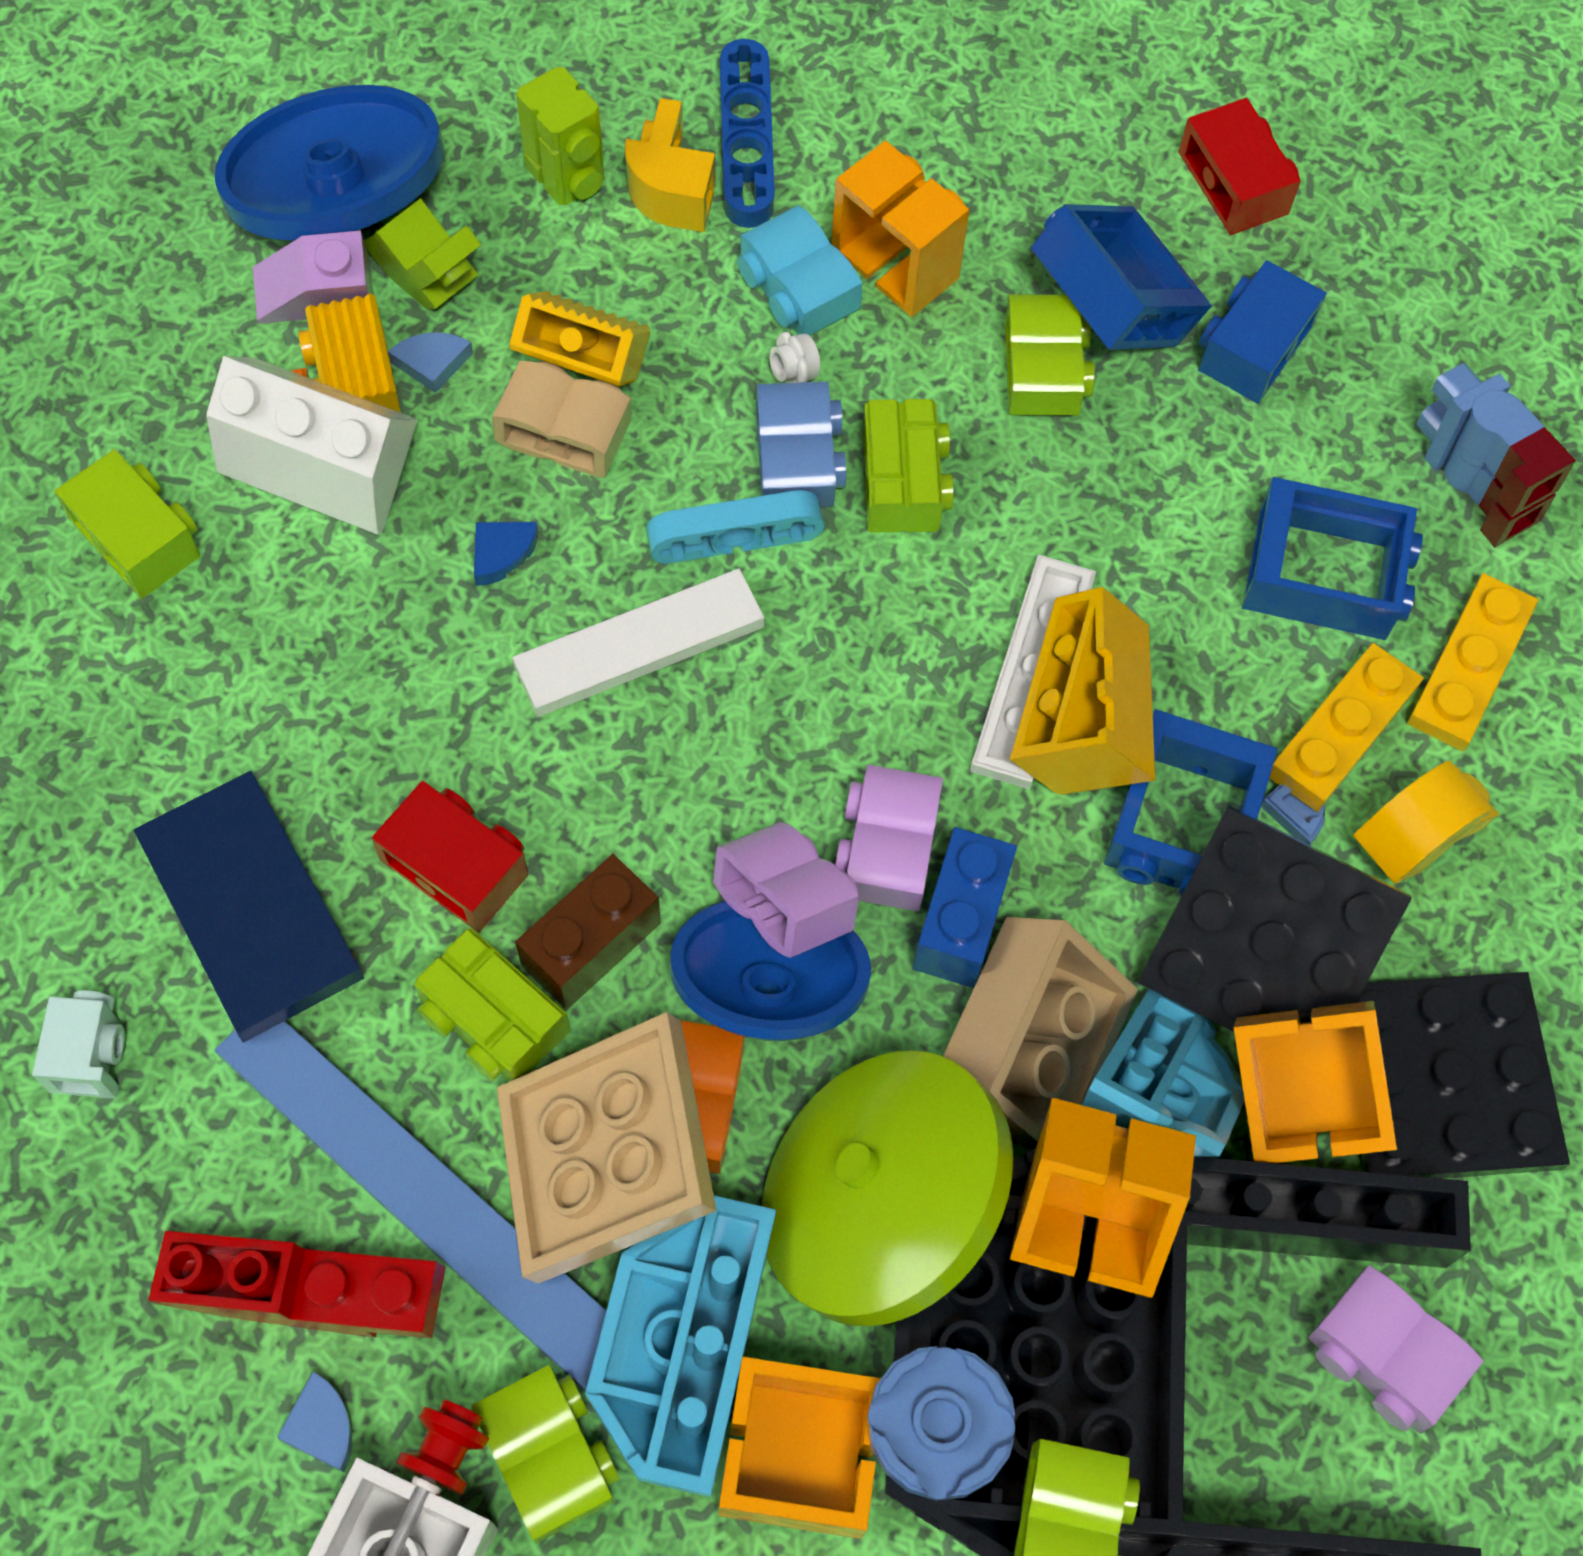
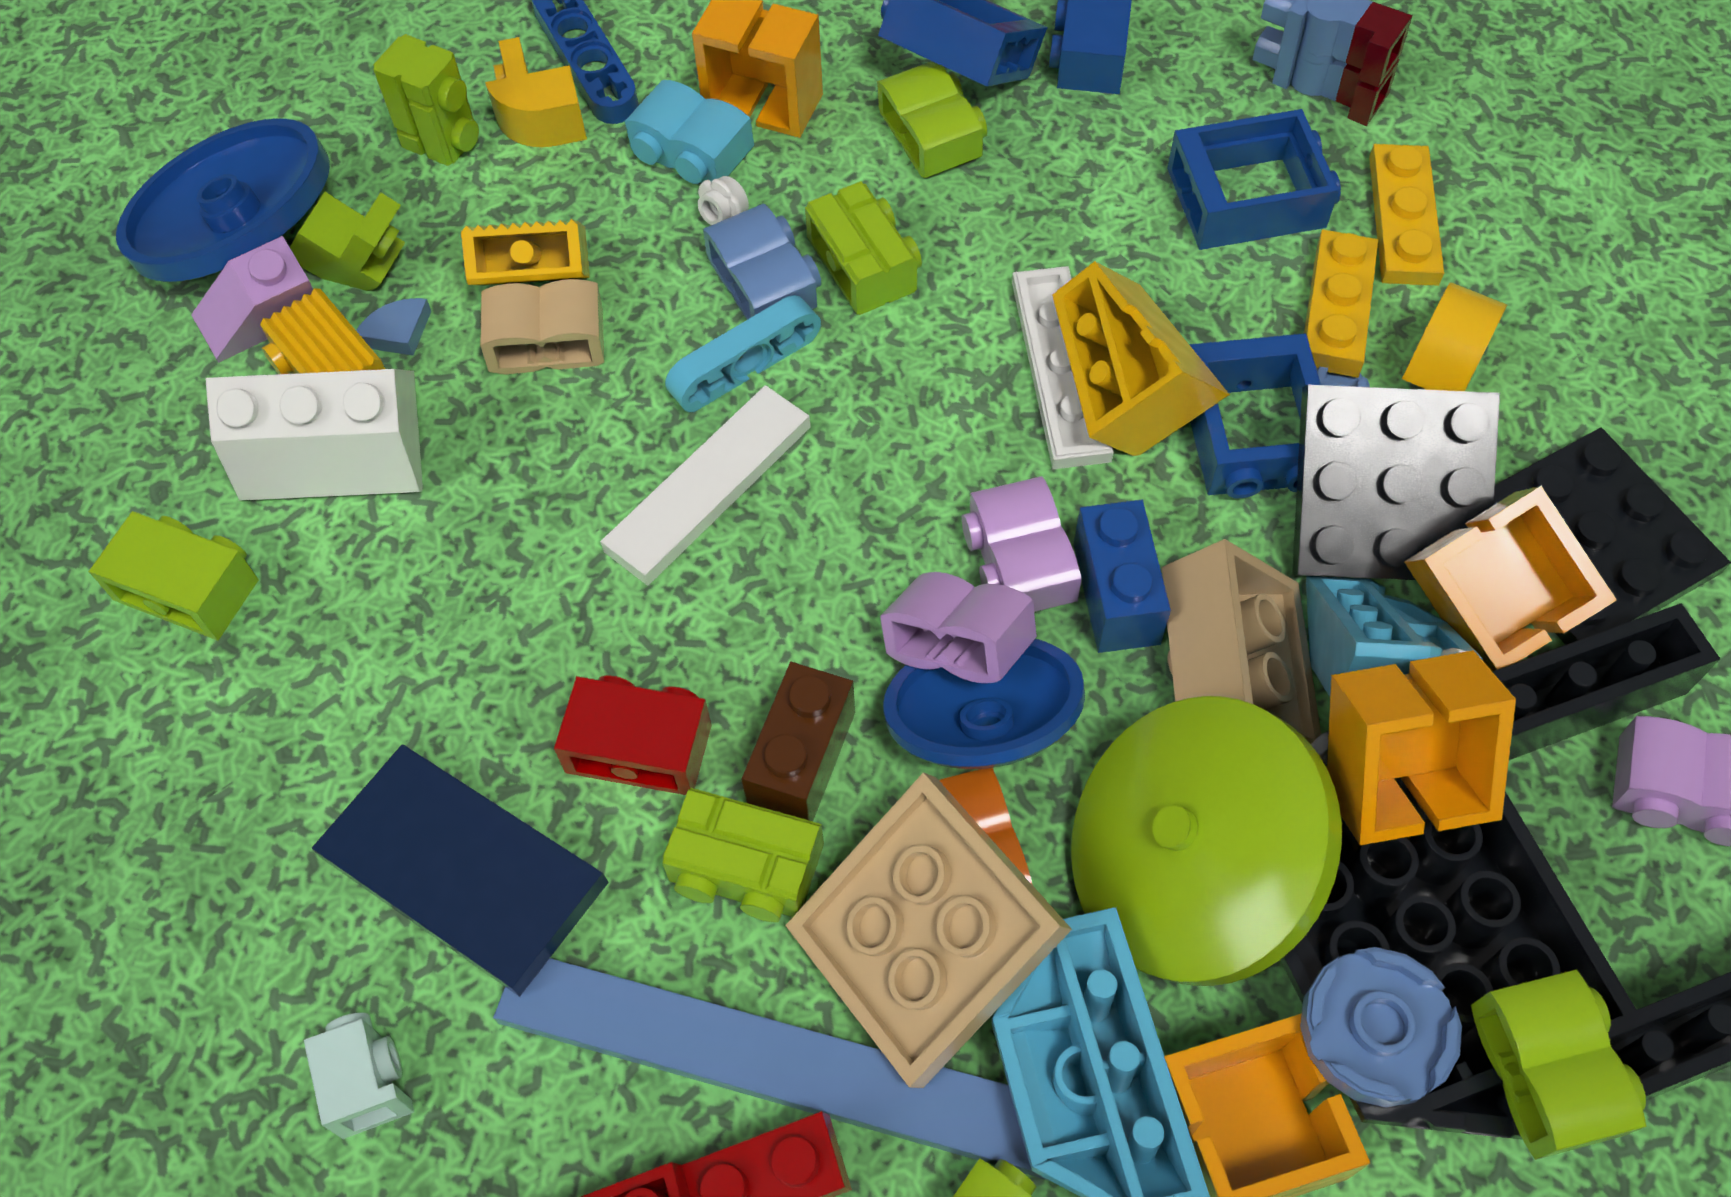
camera: 20 degrees left, 5 degrees down
blue tile [474,522,538,586] -> none

